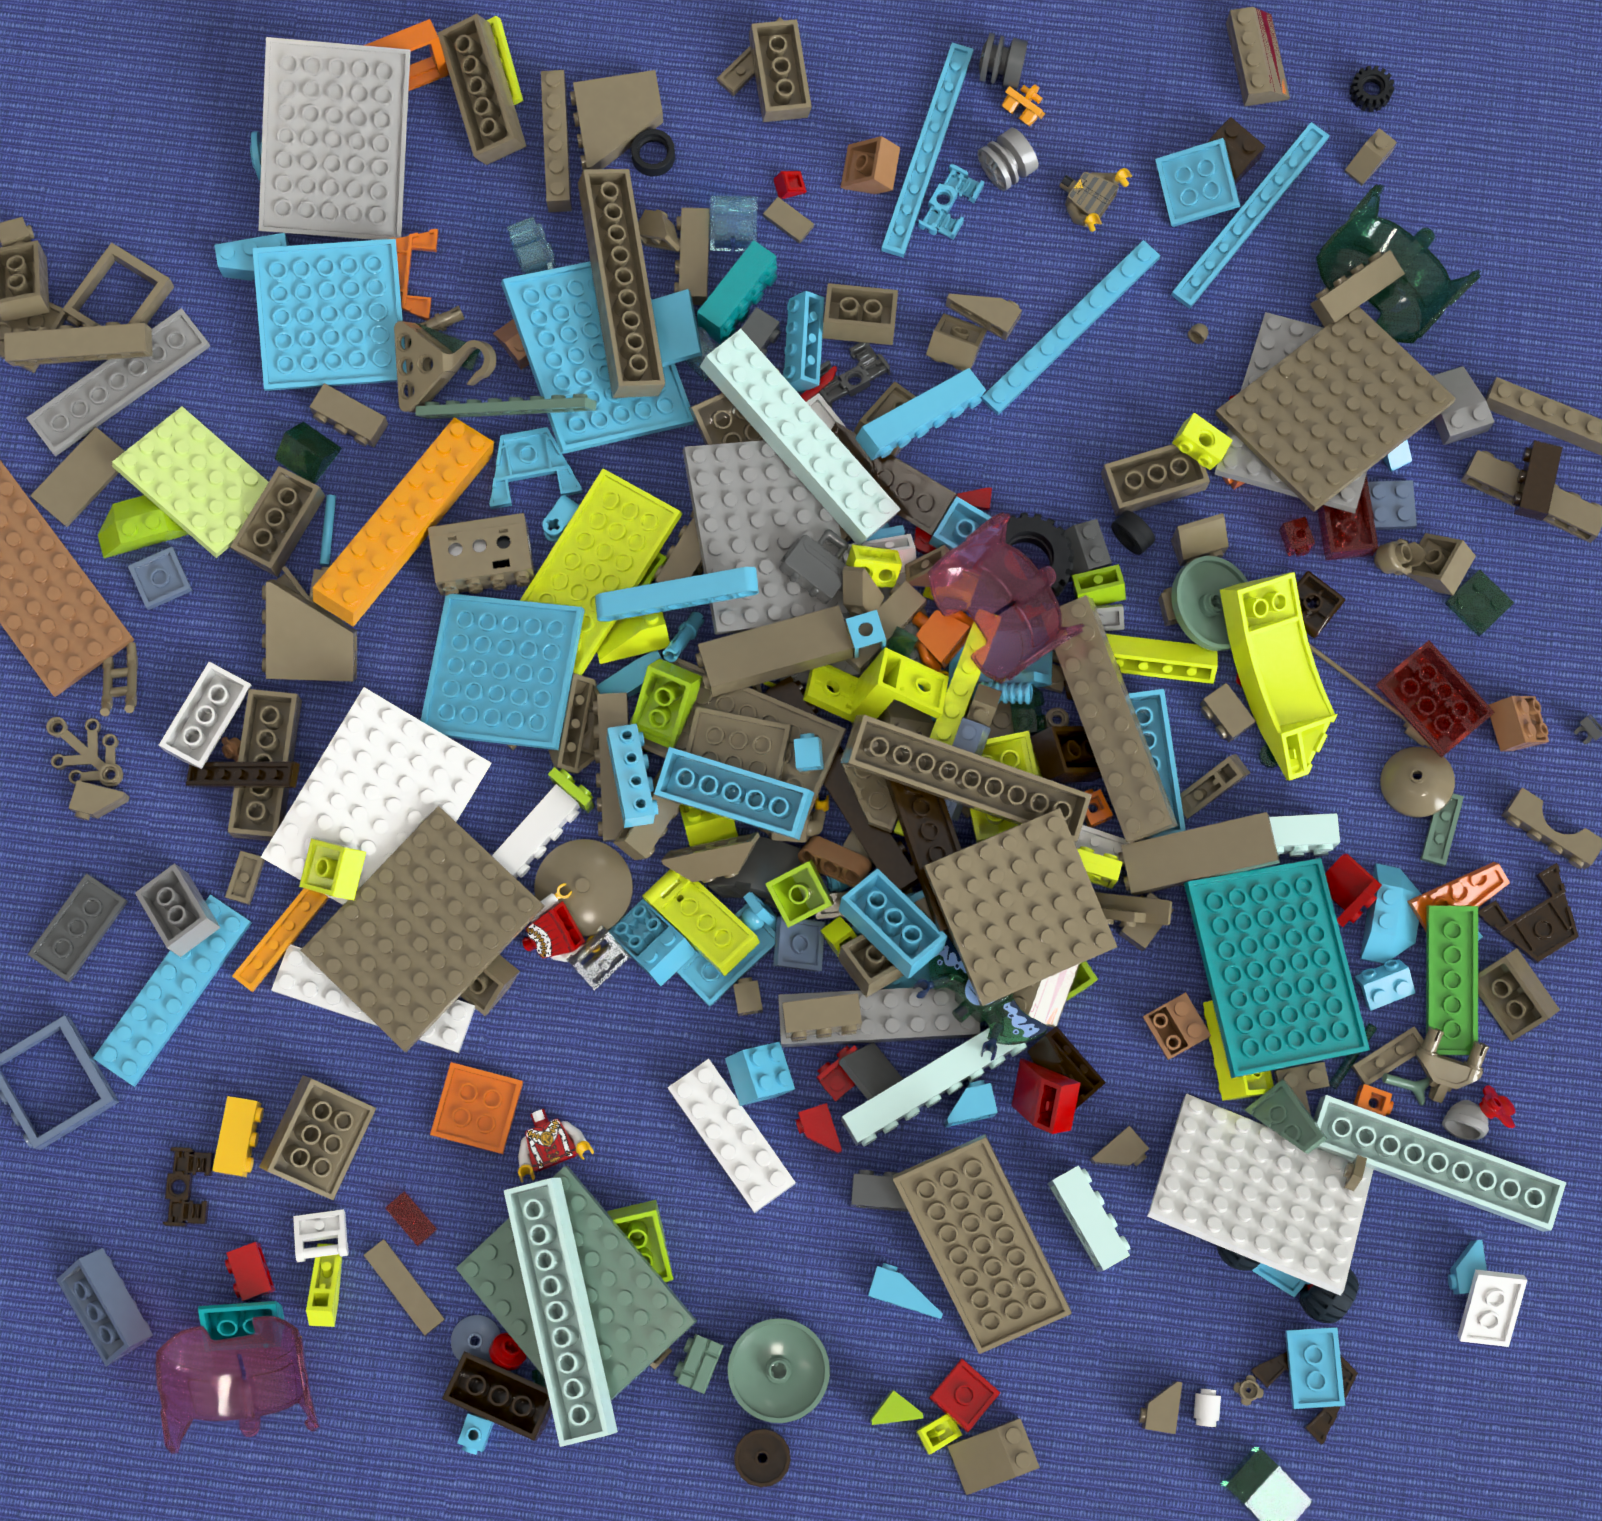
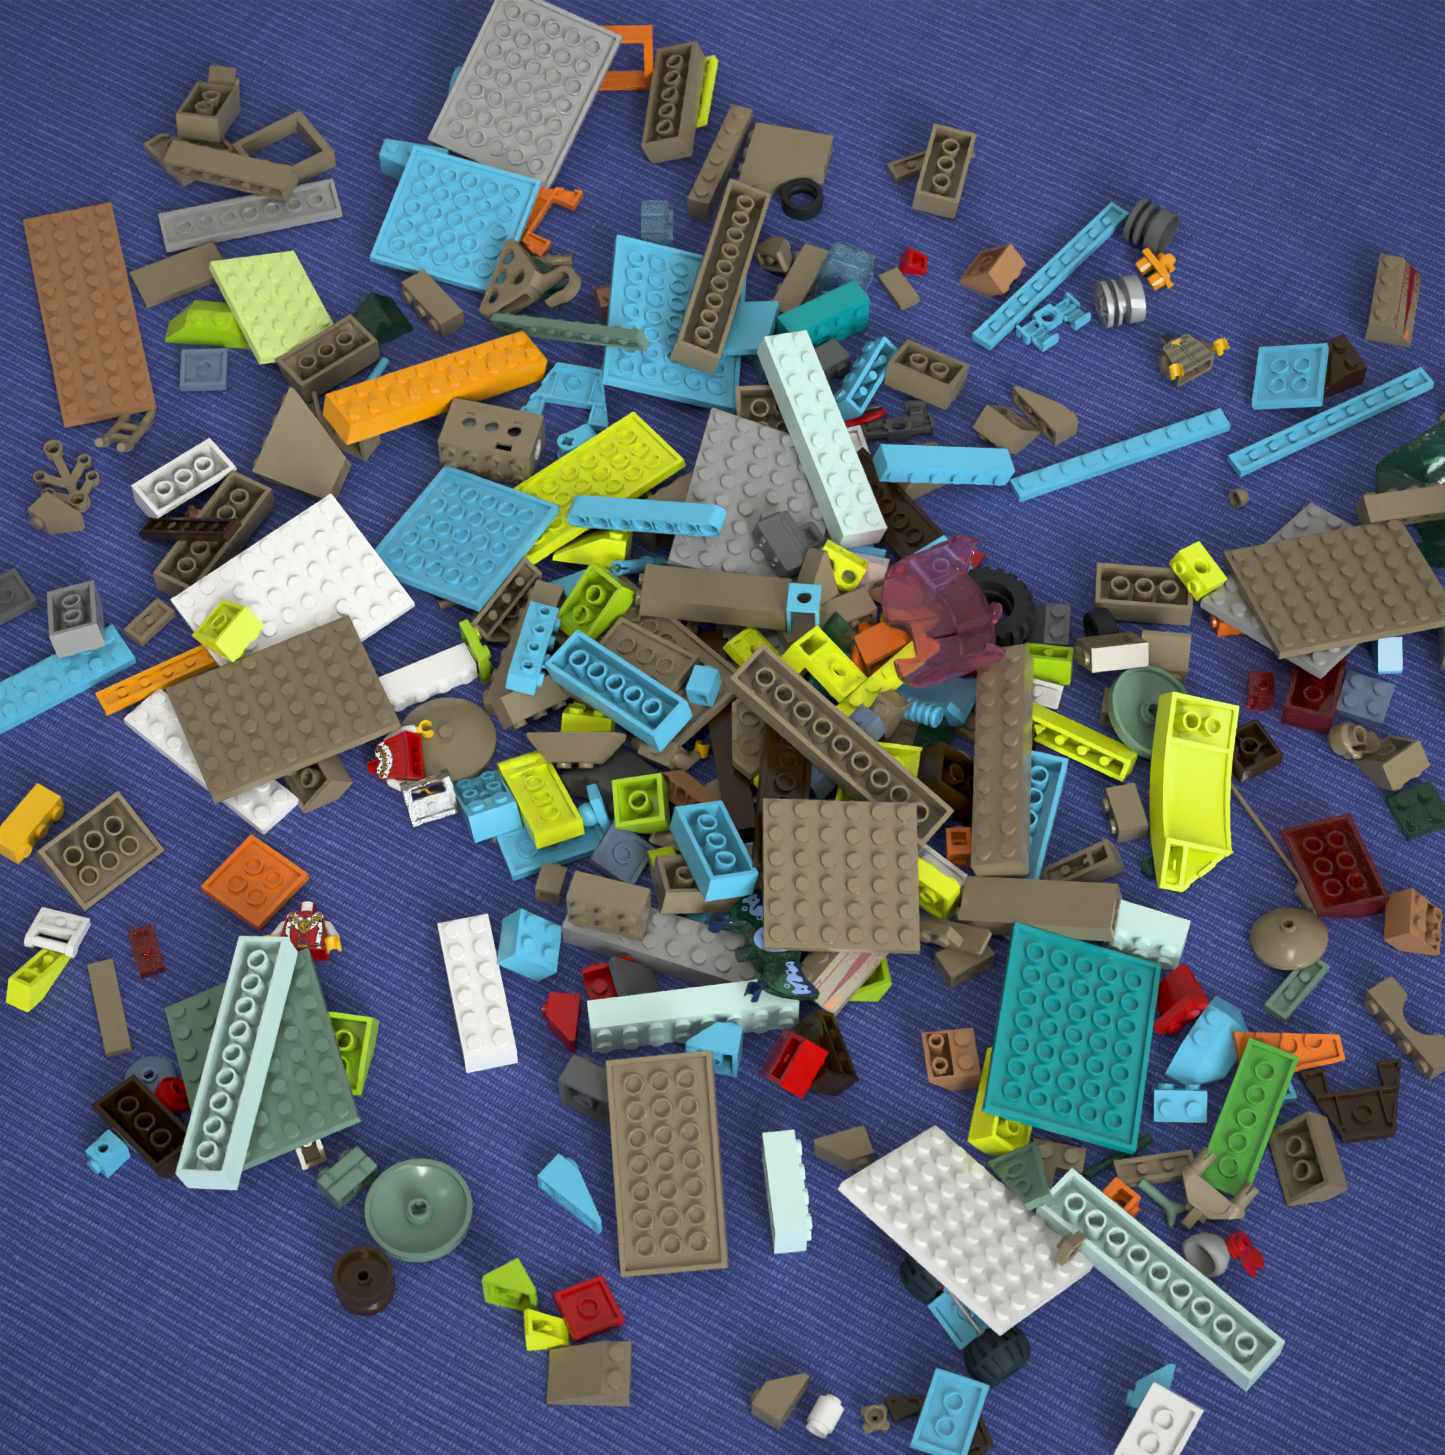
camera: 25 degrees right, 20 degrees down
none -> window [1073,632,1149,673]

